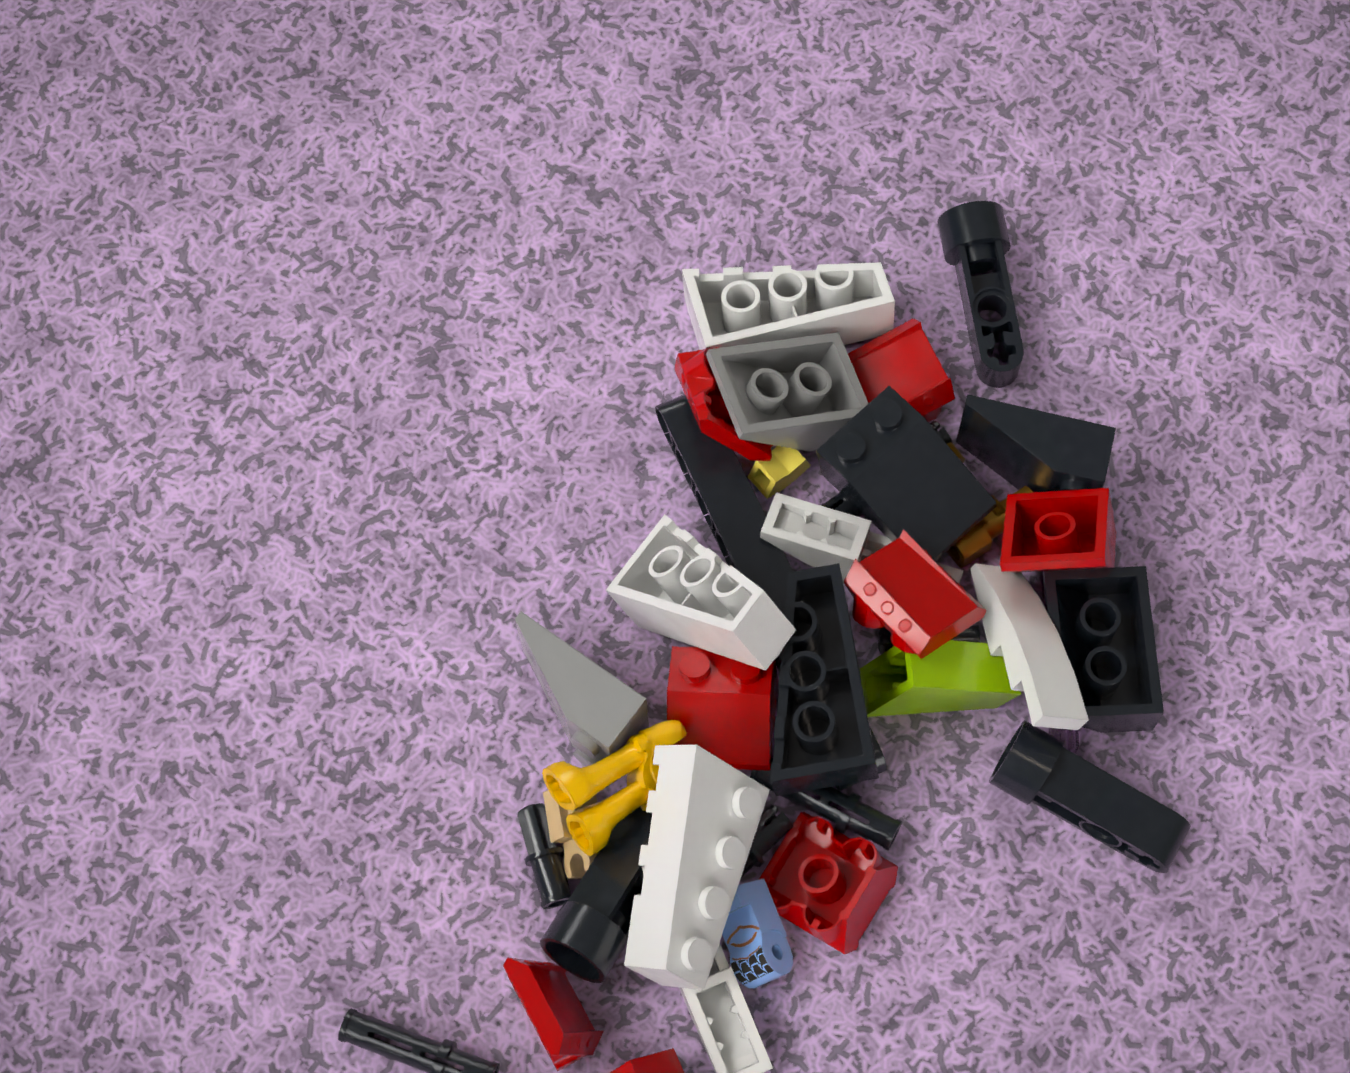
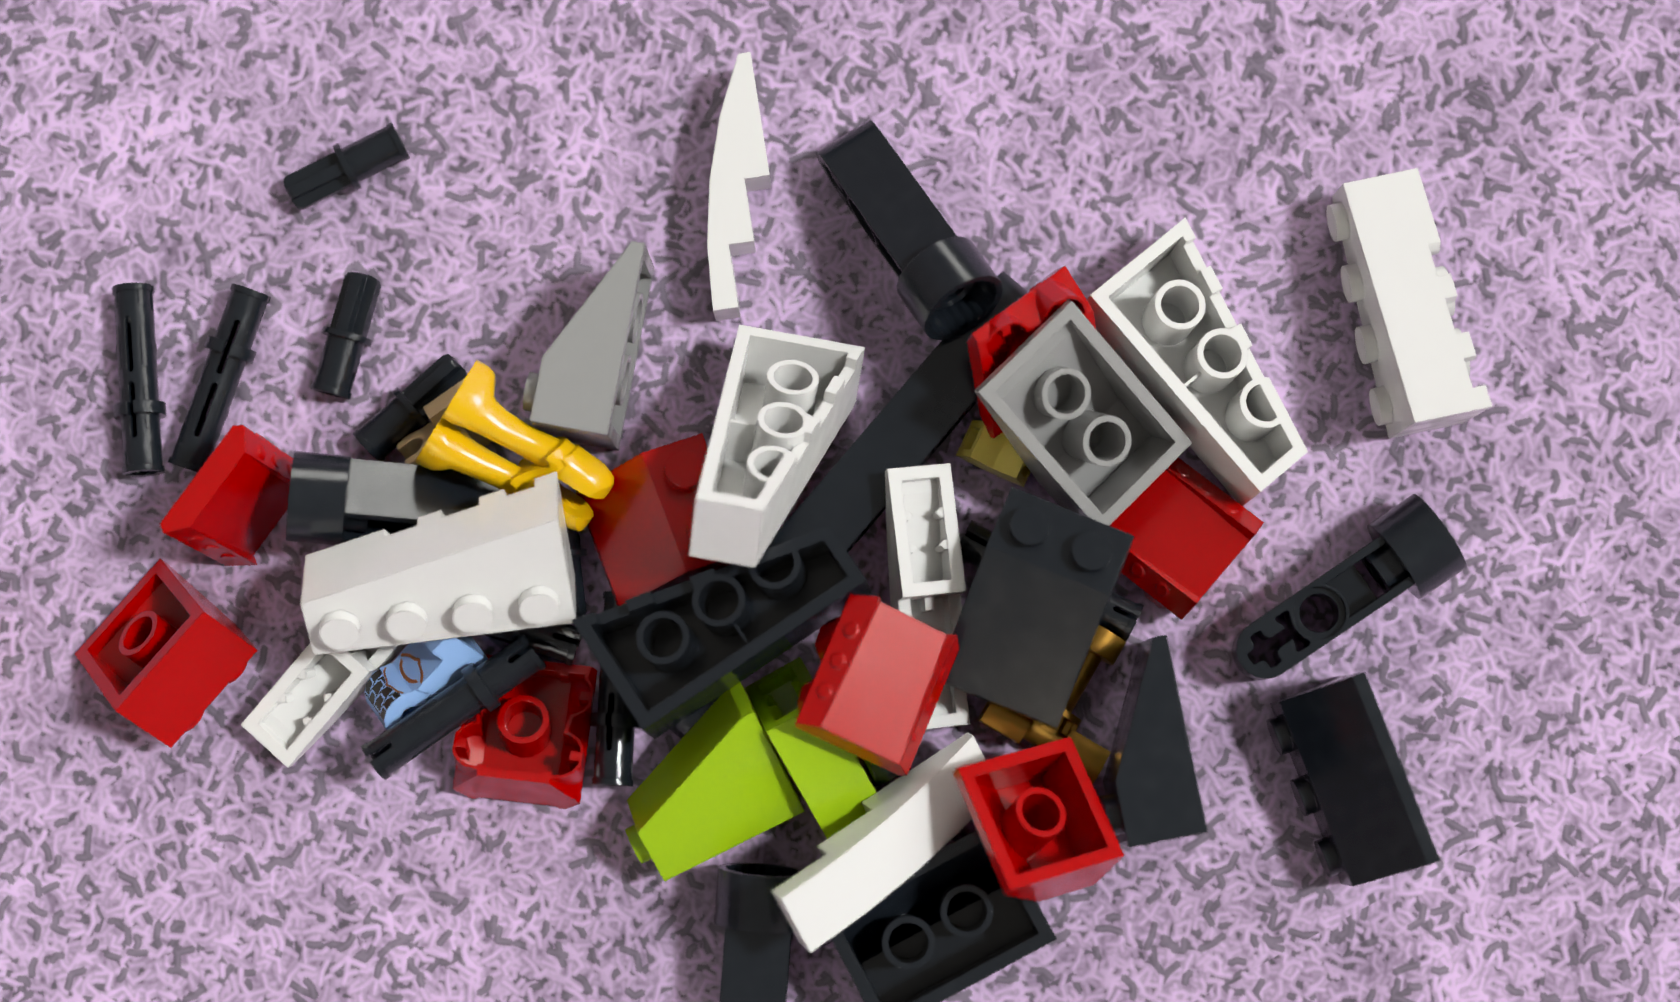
camera: 65 degrees right, 15 degrees up
none -> black pin [168,283,271,473]
none -> black axle [283,122,410,209]
none -> black axle [310,272,381,400]
none -> black pin [361,633,547,780]
none -> lime slope [625,682,805,882]
none -> white slope [707,52,771,321]
none -> black beam [816,120,1003,340]
none -> black slope [1266,672,1440,886]
none -> white wedge [1326,168,1492,439]

